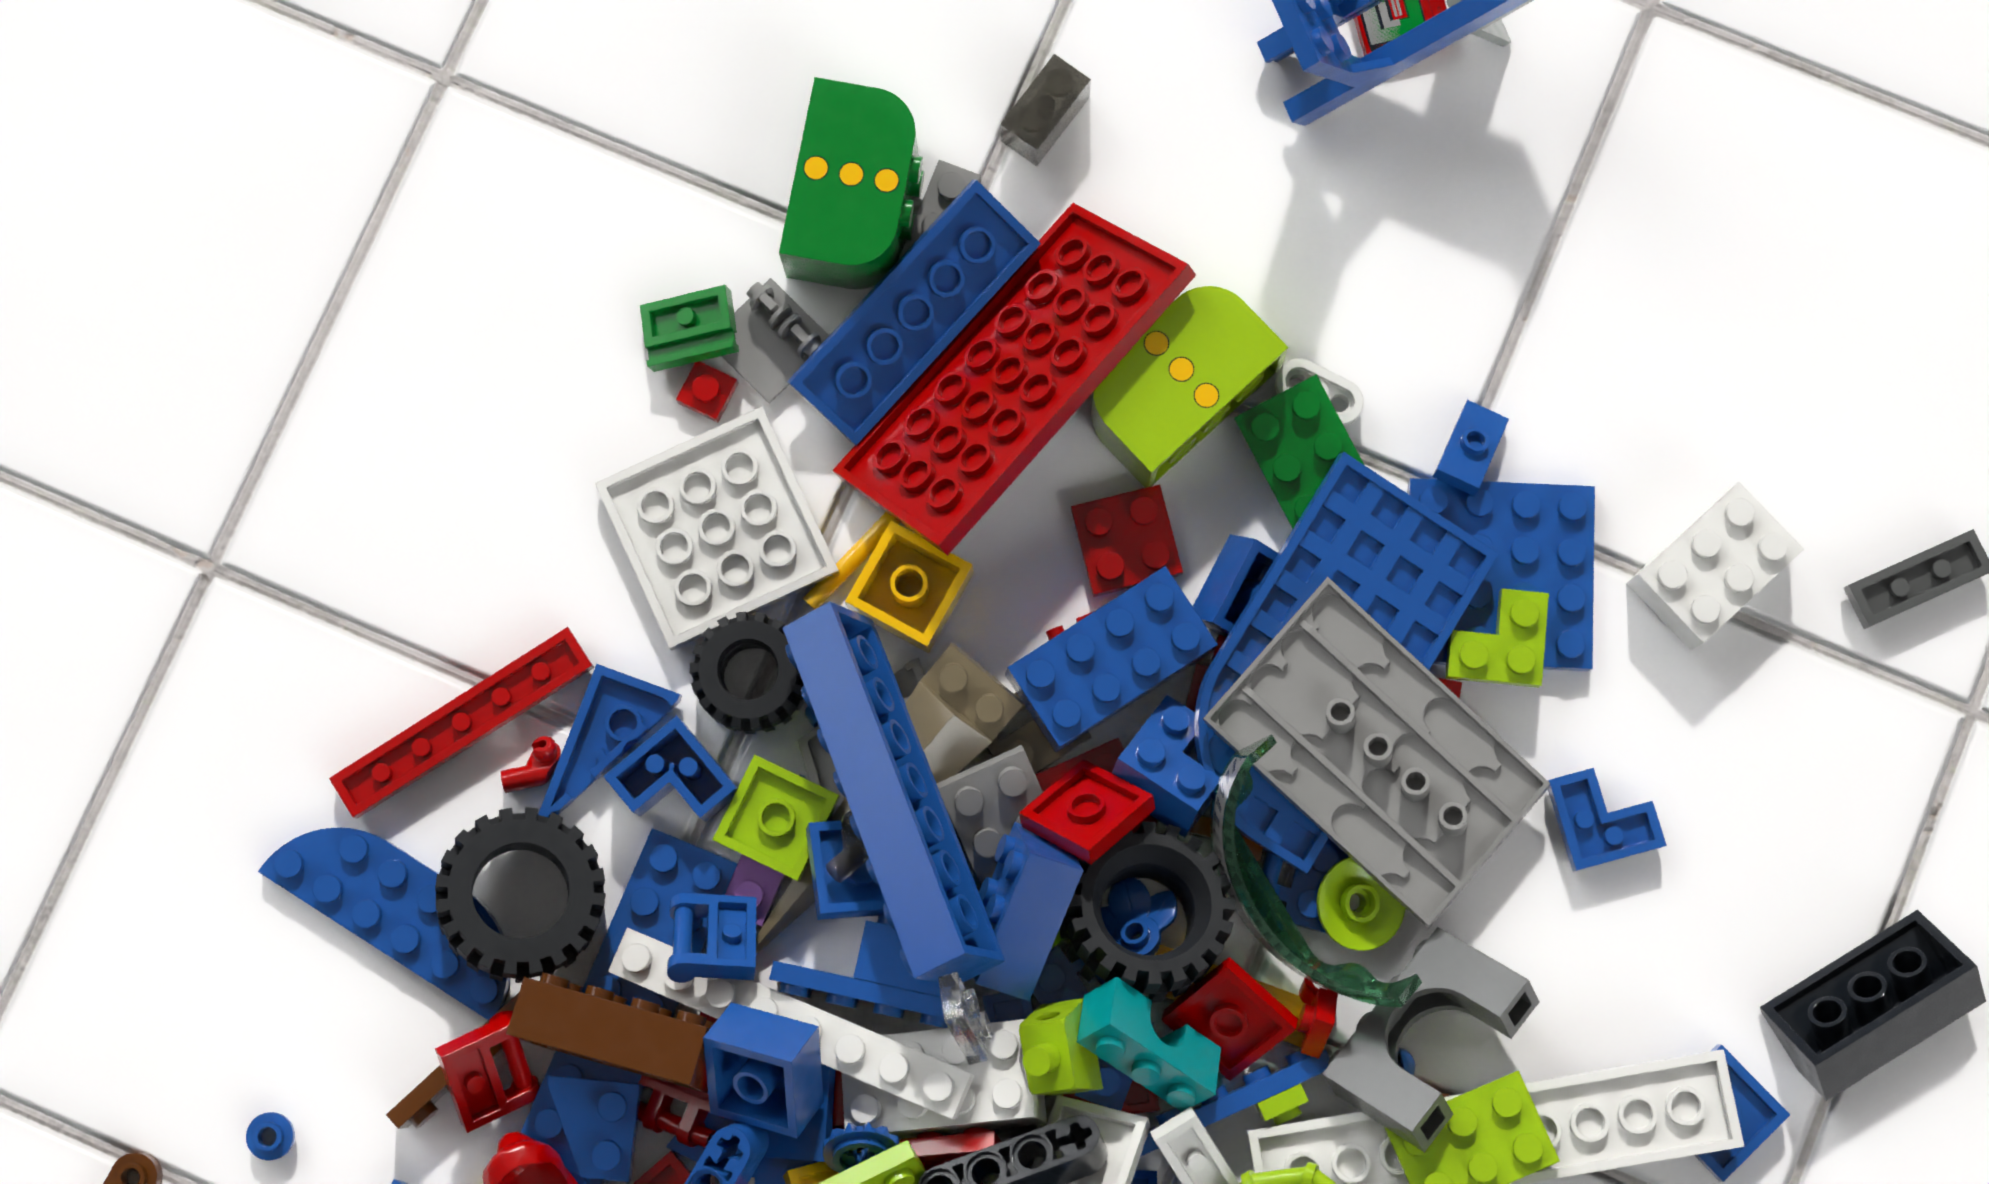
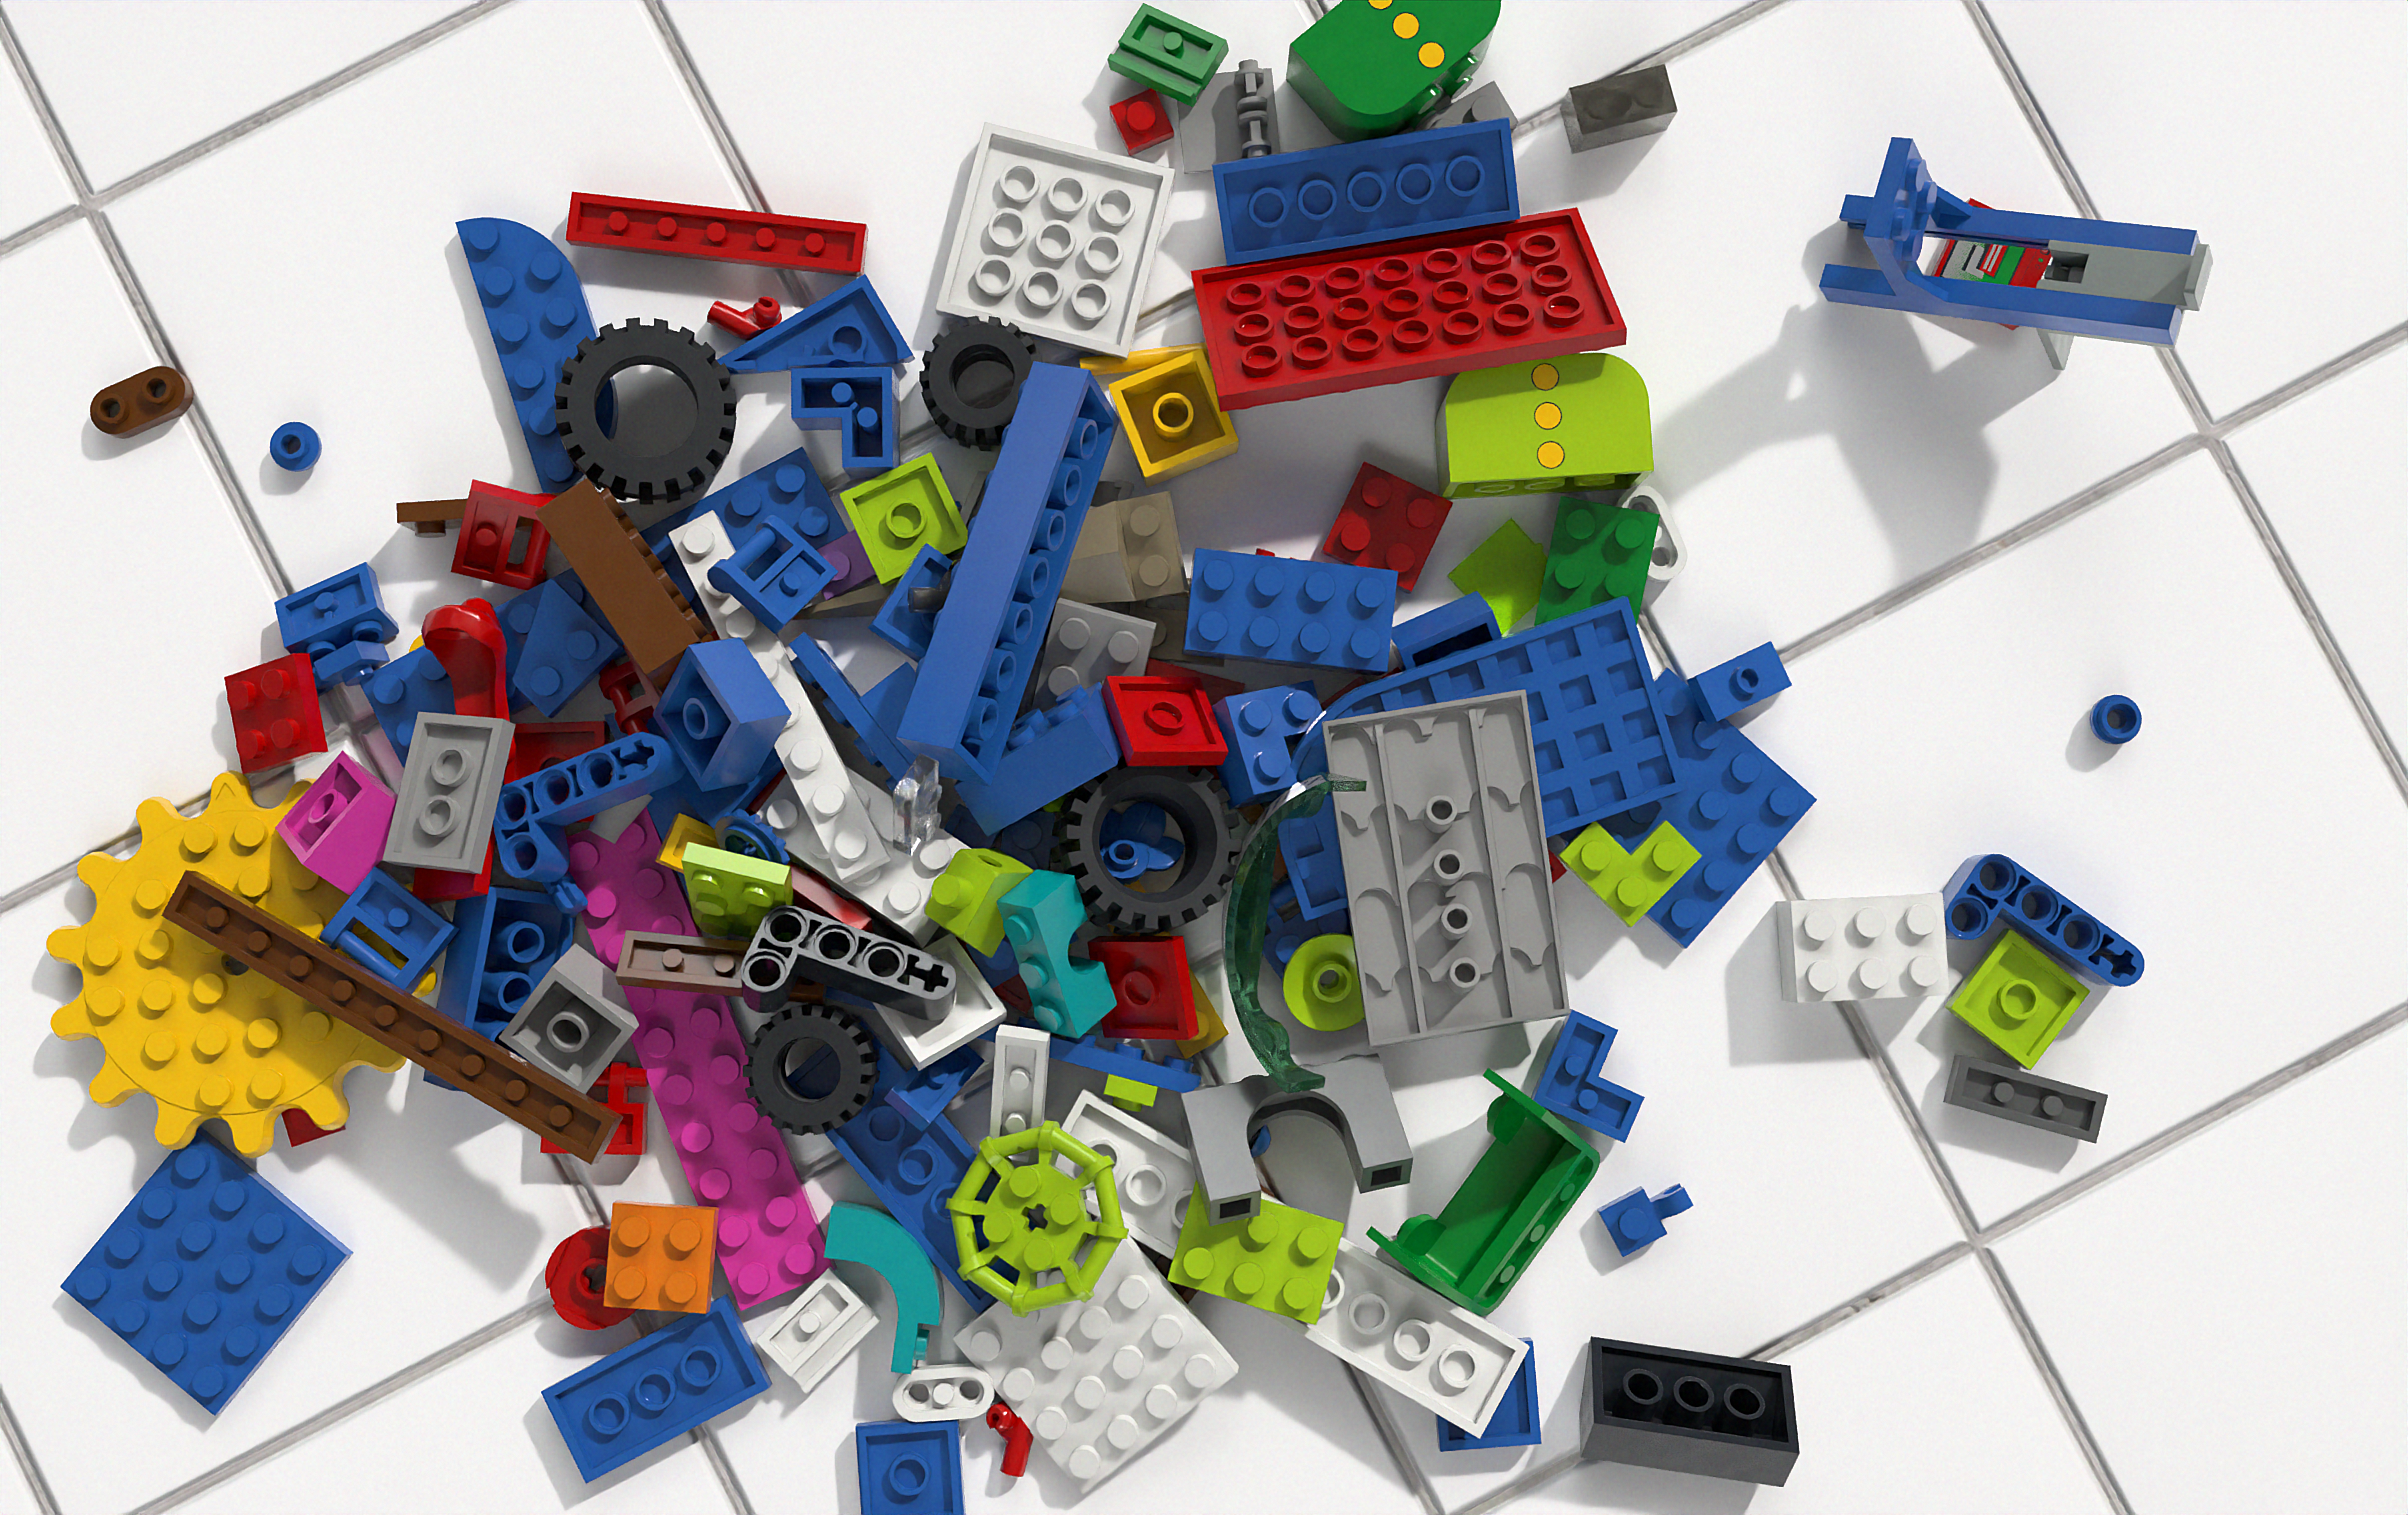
camera: 30 degrees right, 5 degrees up
red plate [1296,973,1339,1058] -> none
none -> green windscreen [1366,1068,1600,1316]
none -> clear neon green piece [1447,517,1548,635]
none -> blue plate [1597,1183,1694,1257]
none -> blue beam [1942,854,2145,987]
none -> lime plate [1944,928,2091,1070]
none -> blue plate [2089,695,2142,745]

